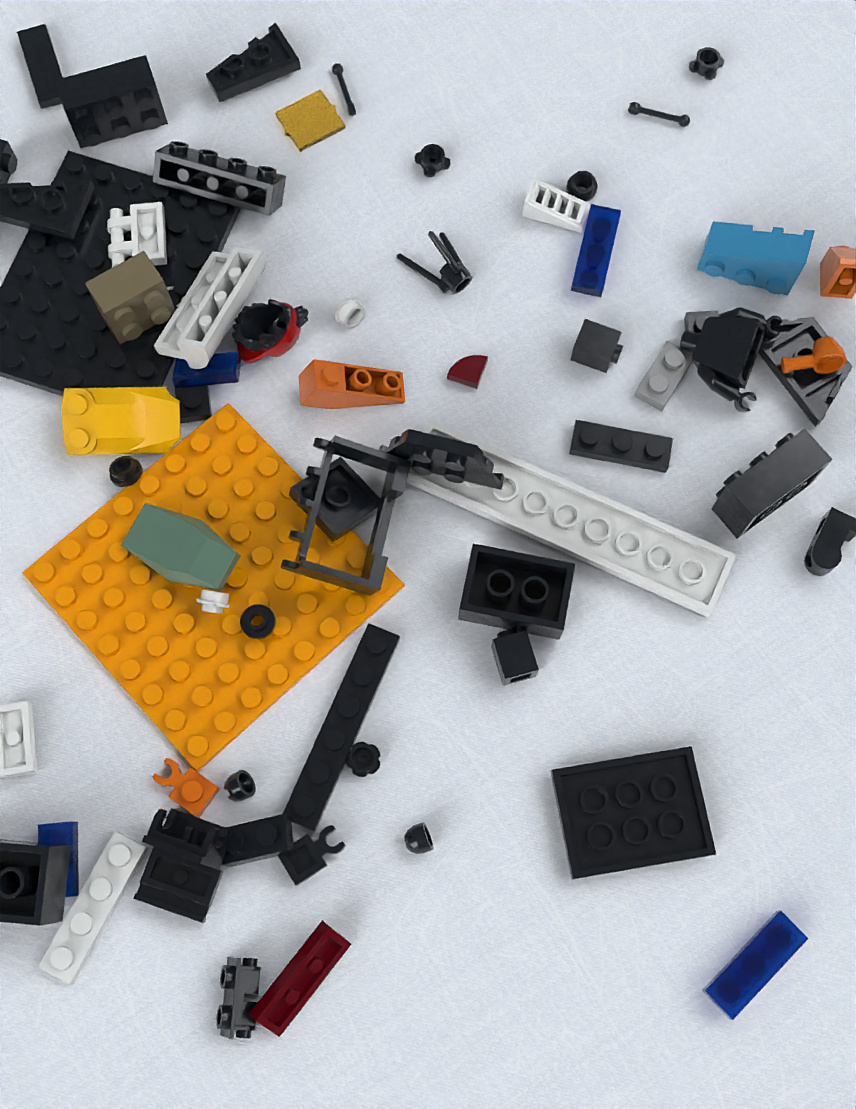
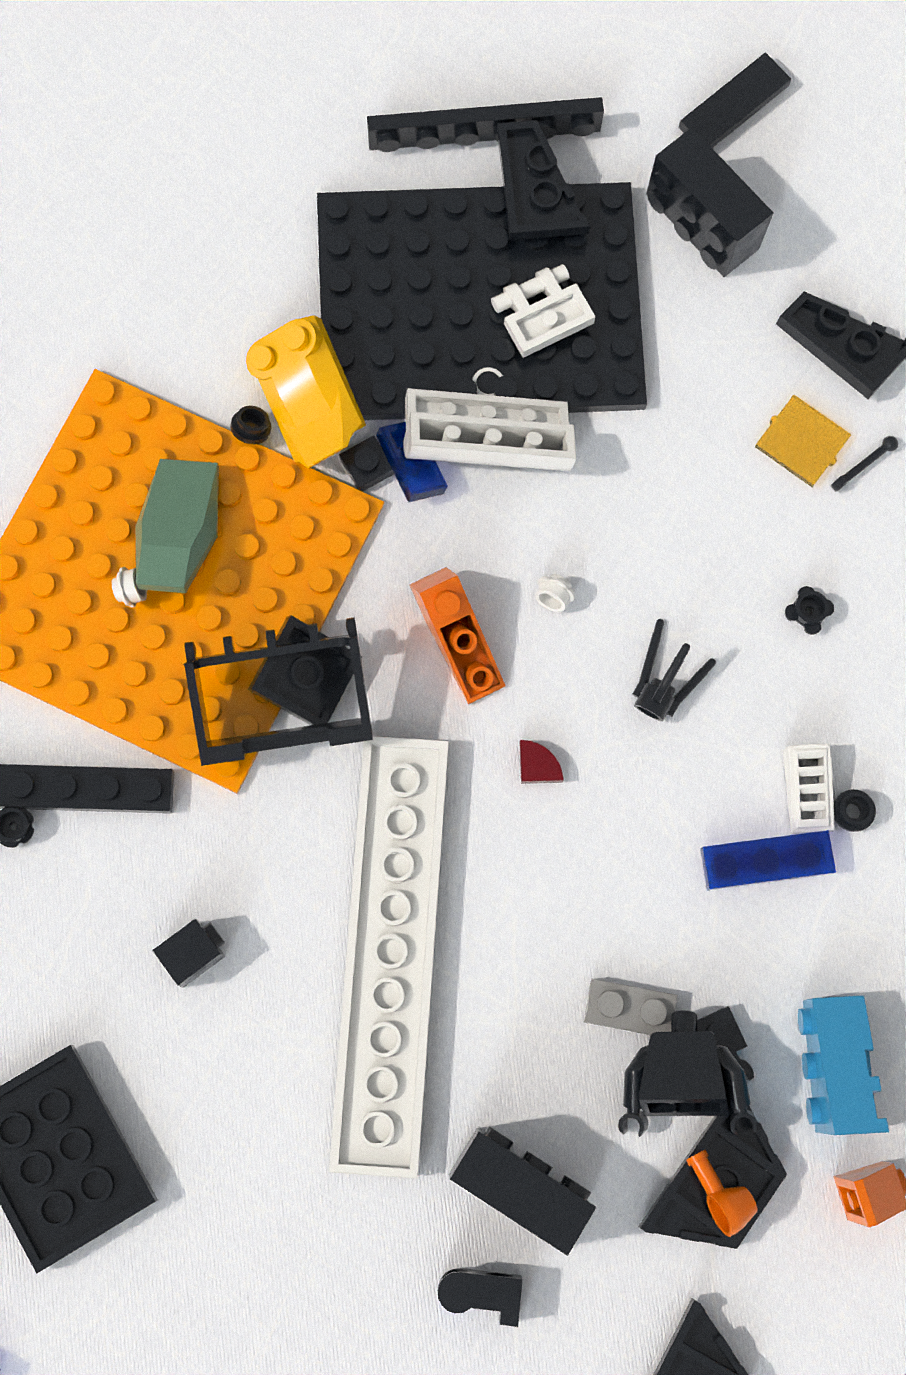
camera: 65 degrees right, 5 degrees up
dark tan brick [85,251,175,344] -> none
black brick [153,141,286,216] -> none
black hair [232,299,309,364] -> none
black plate [240,604,276,639] -> none
black wing [379,429,505,490] -> none
black brick [458,543,575,640] -> none
black plate [569,420,673,473] -> none
black brick [570,319,623,373] -> none

